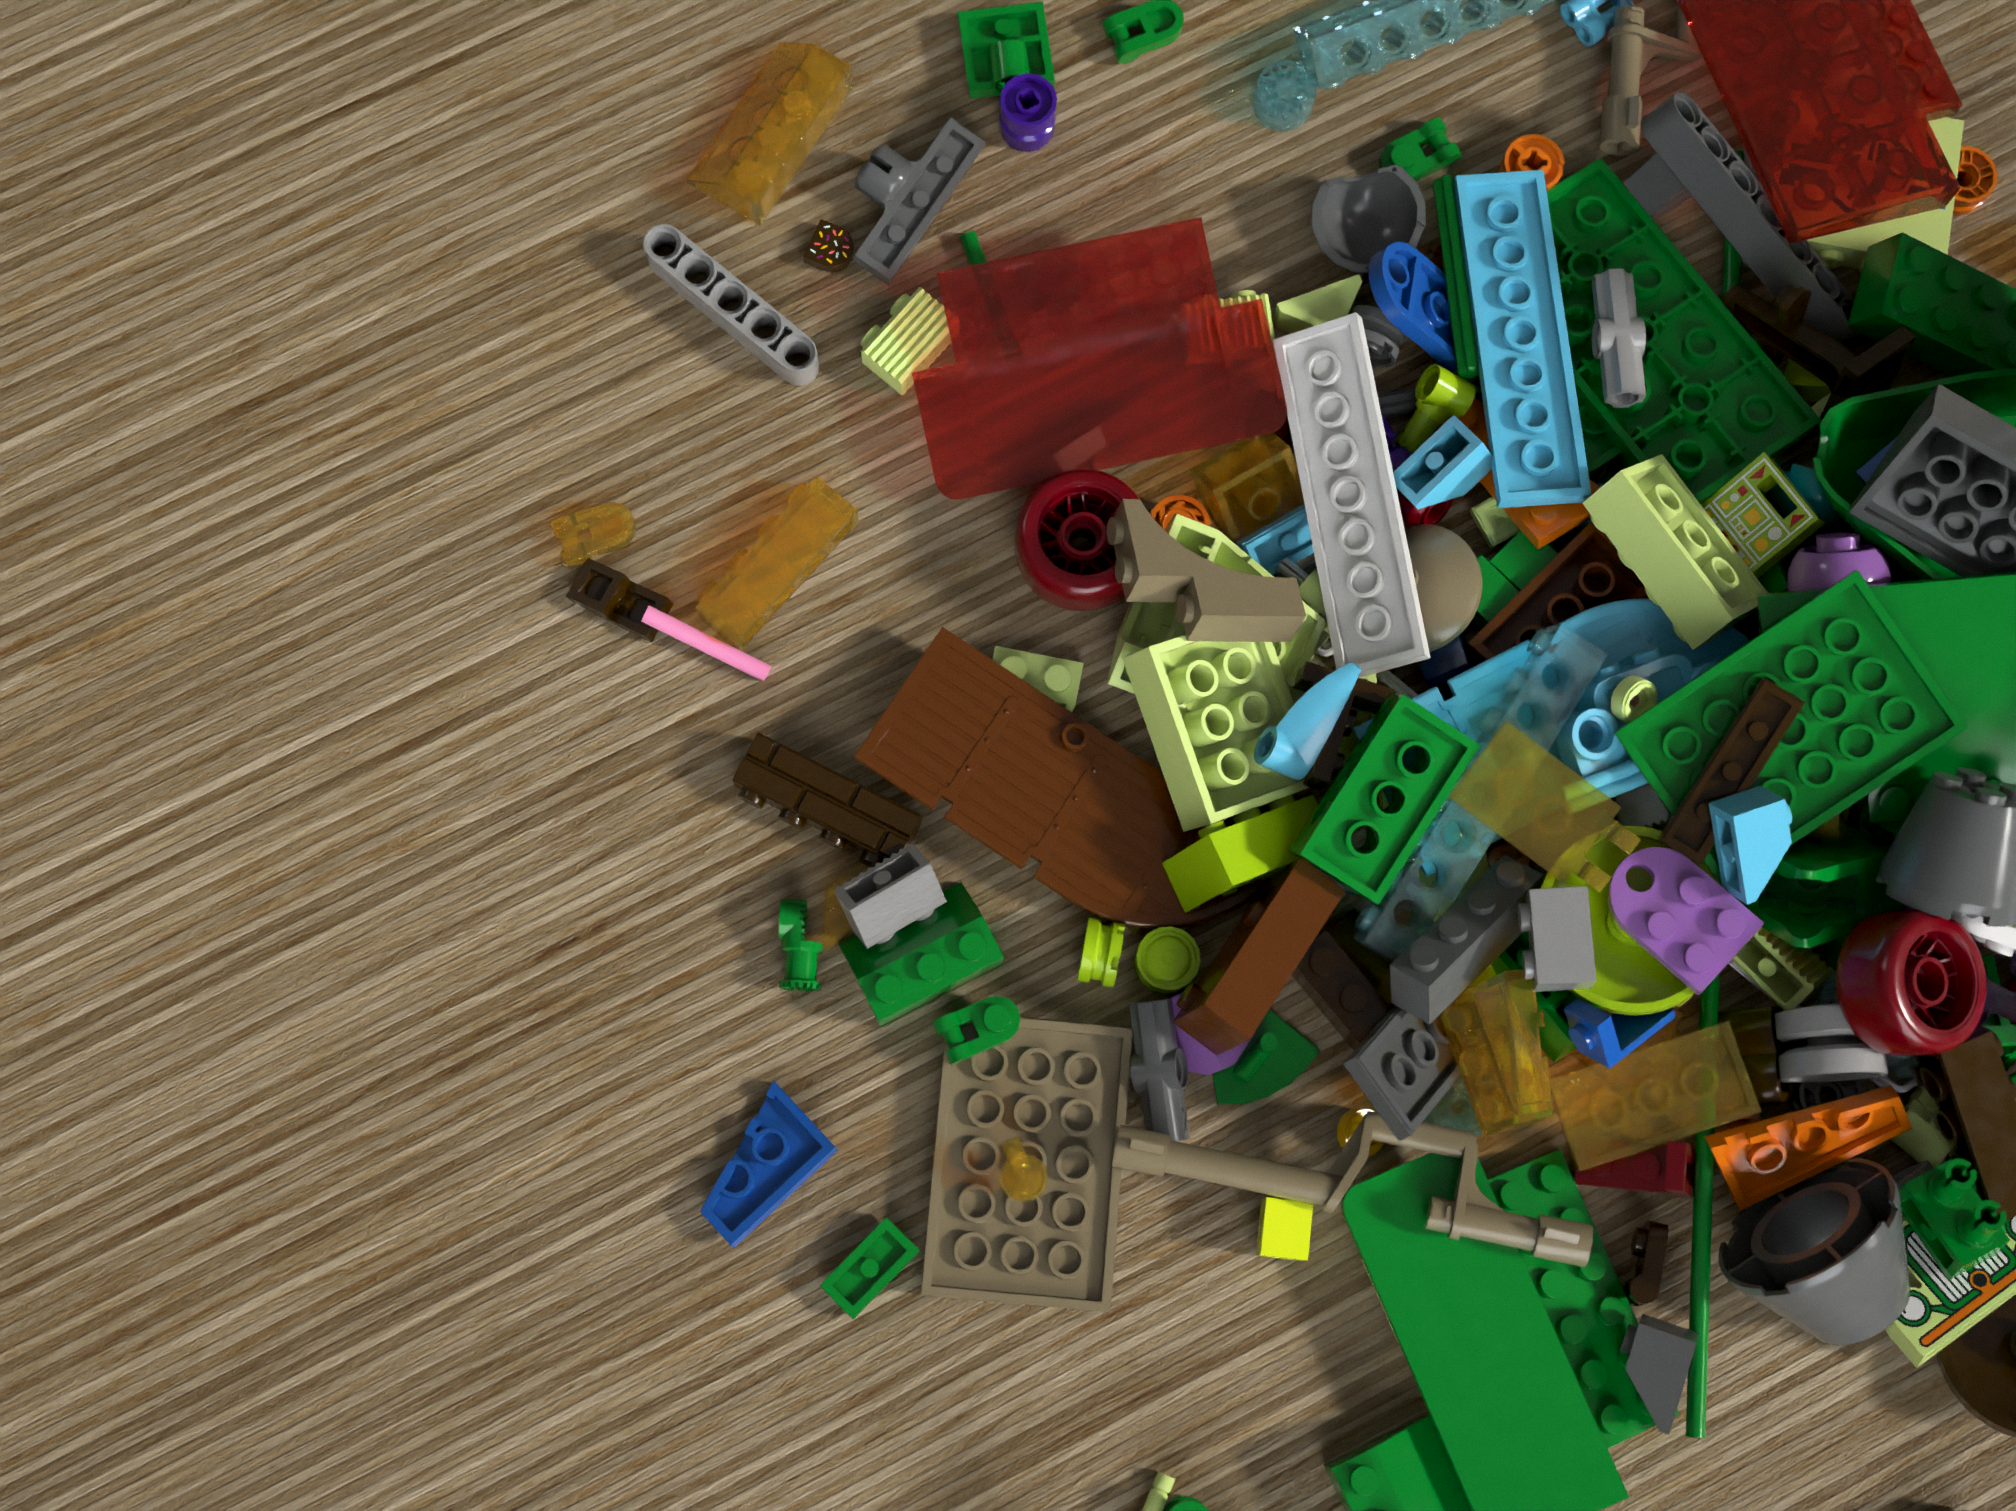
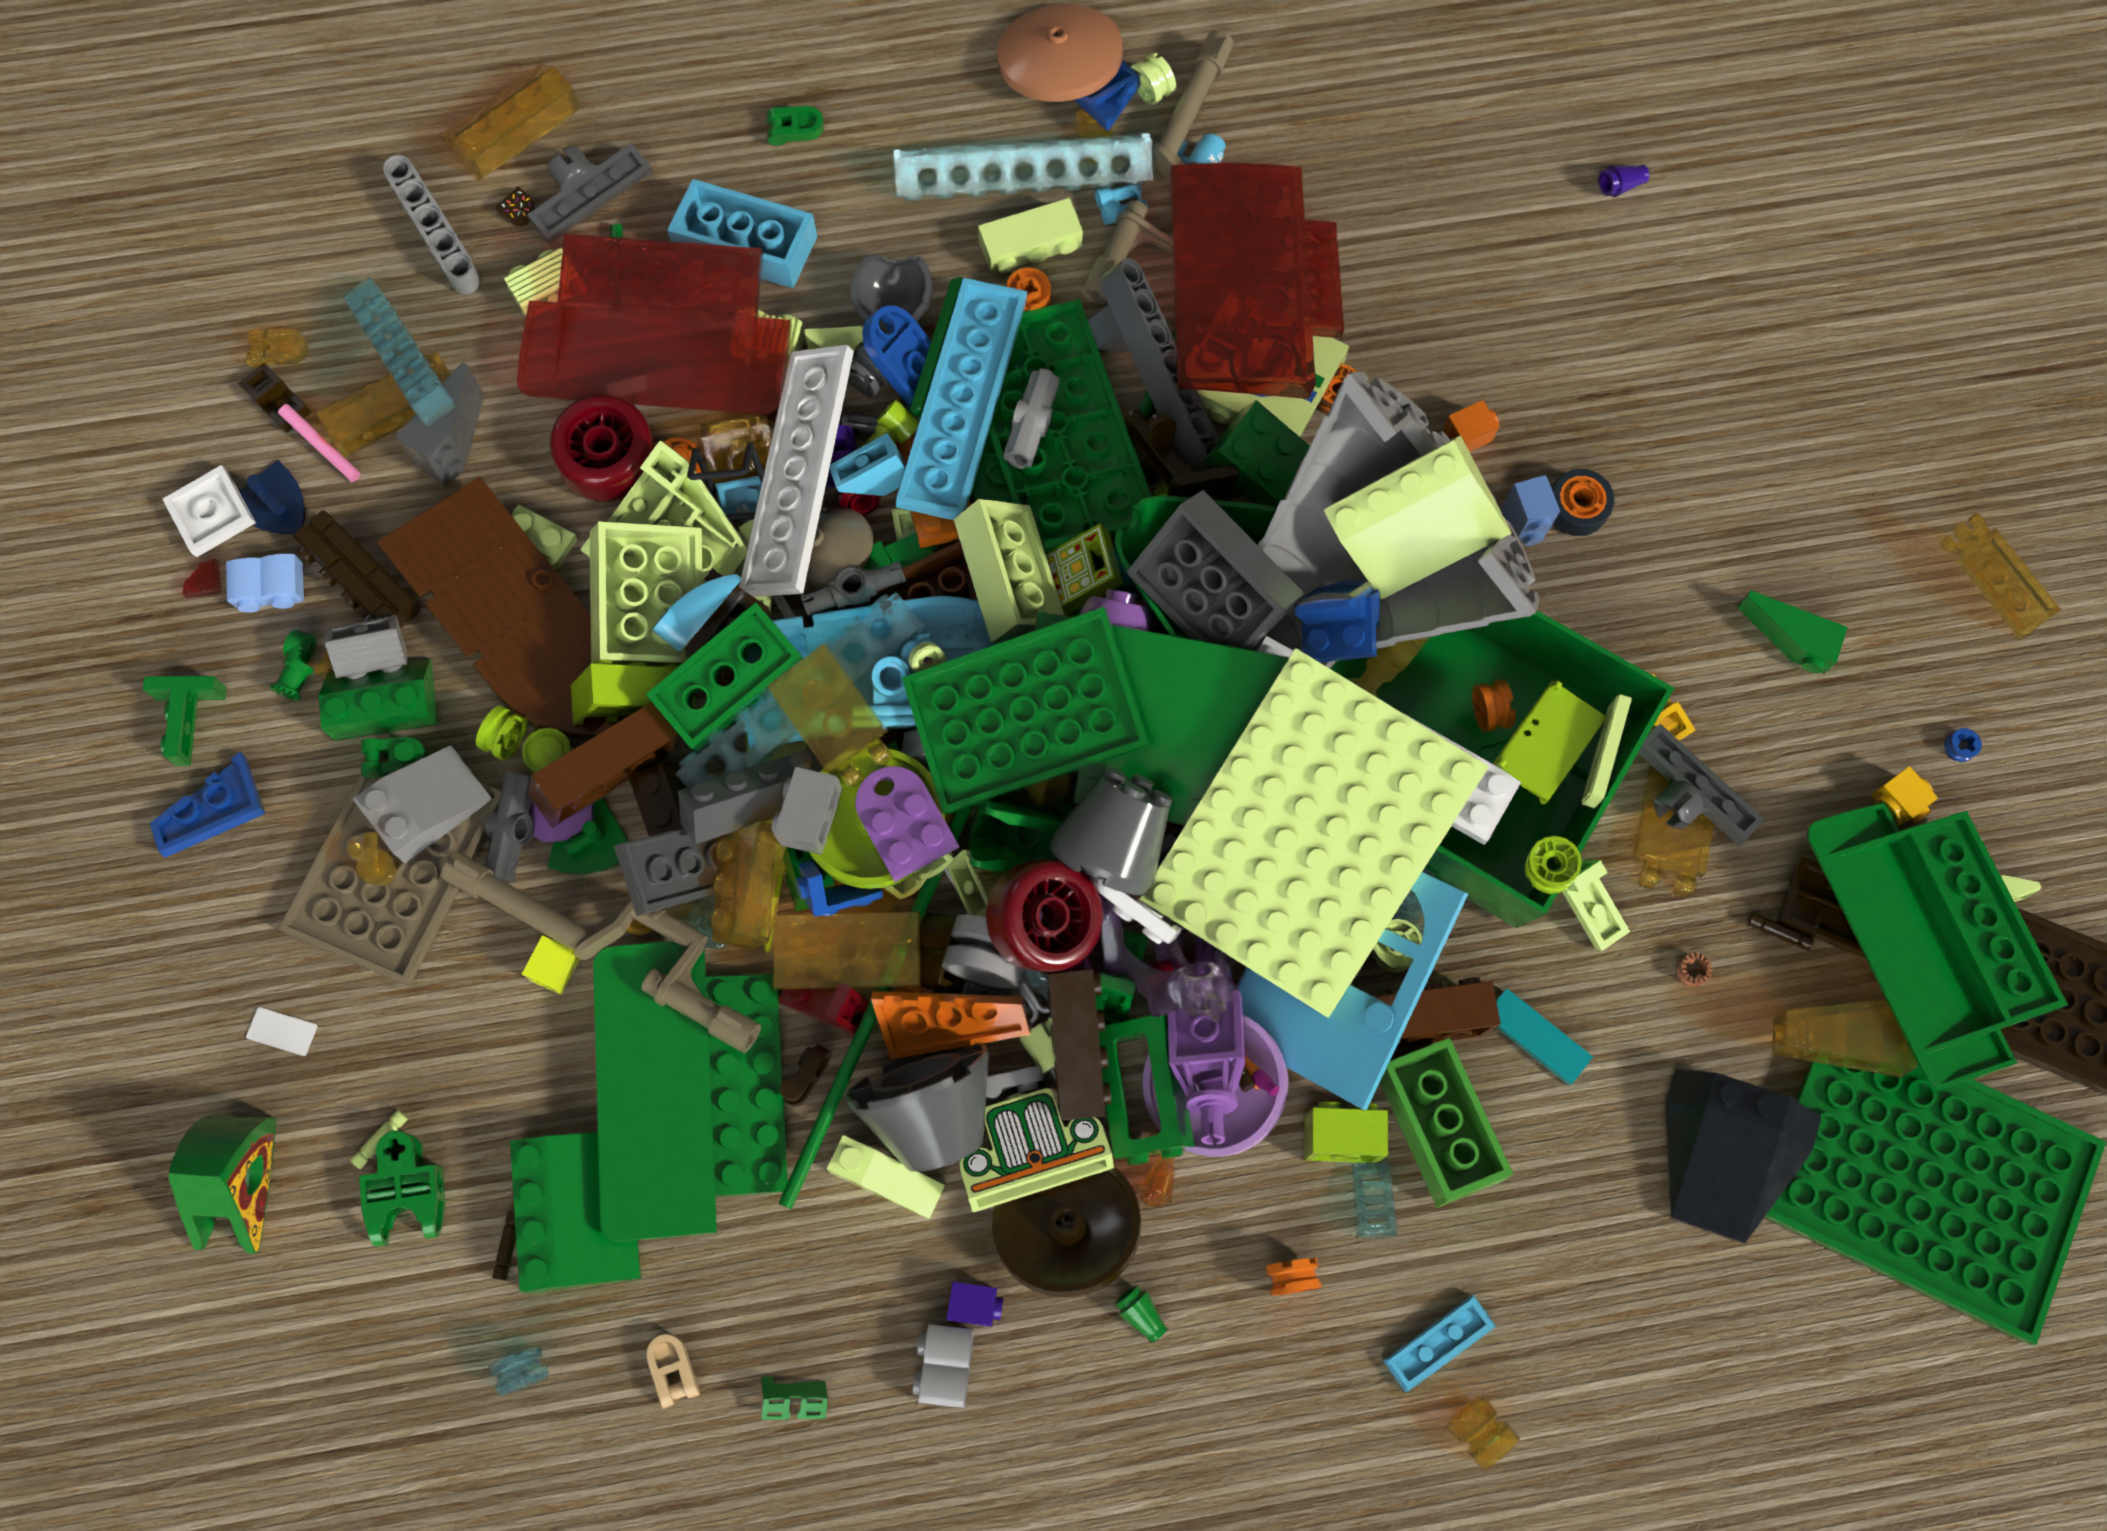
camera: 20 degrees right, 5 degrees down
green plate [820,1217,920,1320] -> none
green plate [958,1,1055,99] -> none
dark purple wheel [999,73,1057,152] -> none
dark tan arch [1107,499,1306,642] -> none
clear light blue wheel [1253,60,1317,131] -> none
green plate [1379,117,1462,181] -> none
dark grey slope [1621,1314,1699,1434] -> none
dark brown tile [1658,677,1805,865] -> none
medium azure slope [1709,786,1792,904] -> none
green brick [1899,1158,2010,1281] -> none
none -> green bracket [143,676,227,766]
none -> white plate [162,465,256,557]
none -> clear red tile [183,558,221,598]
none -> light blue brick [226,554,304,612]
none -> dark blue shield [239,460,305,534]
none -> white sticker [246,1007,318,1056]
none -> clear light blue beam [342,276,456,427]
none -> light grey slope [353,745,493,863]
none -> dark grey slope [396,362,484,486]
none -> medium azure brick [667,179,817,288]
none -> black piece [687,443,764,521]
none -> dark grey pin [800,561,906,617]
none -> yellowish green slope [827,1135,945,1219]
none -> dark purple brick [947,1282,1004,1328]
none -> yellowish green brick [978,198,1083,275]

